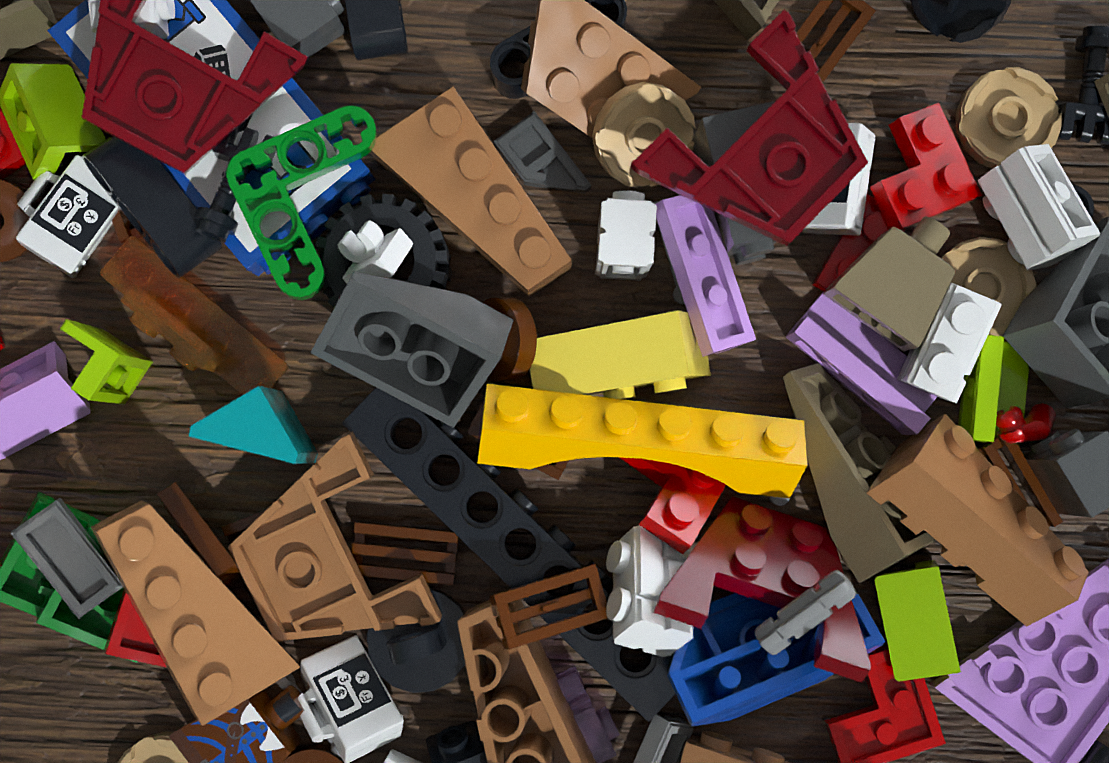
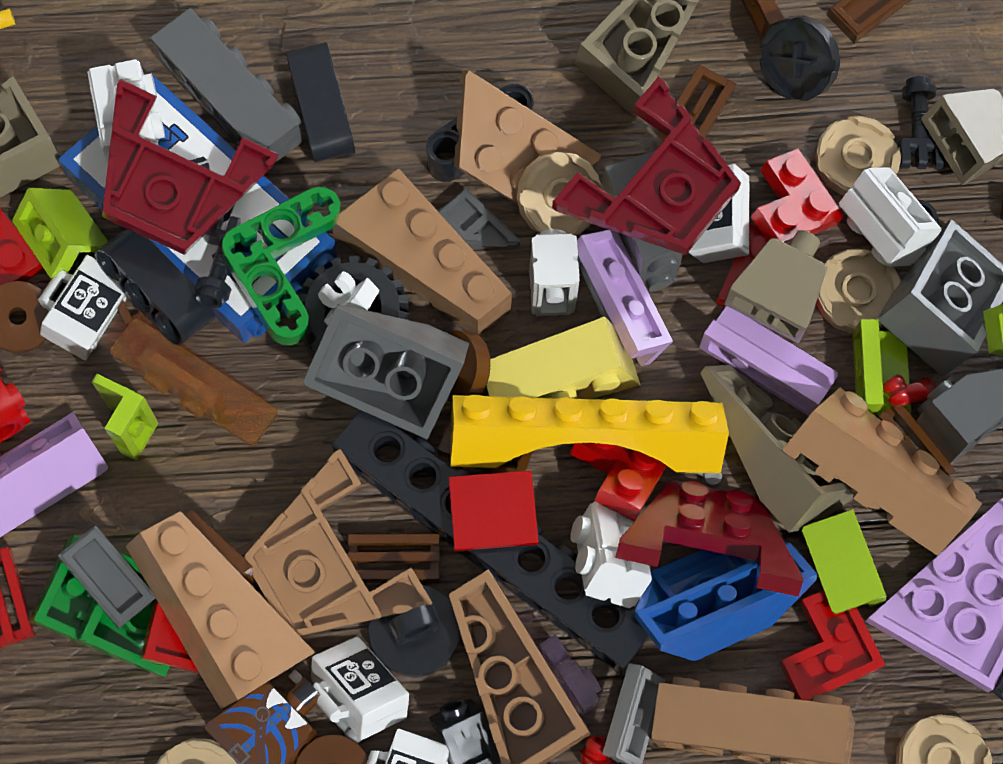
camera: 10 degrees left, 15 degrees down
teal slope [188,386,318,464] -> none
reddish brown tile [489,564,608,650] -> none
light grey axle [754,570,856,655] -> none
white brick [897,283,1002,403] -> none
none -> red piece [449,470,539,551]

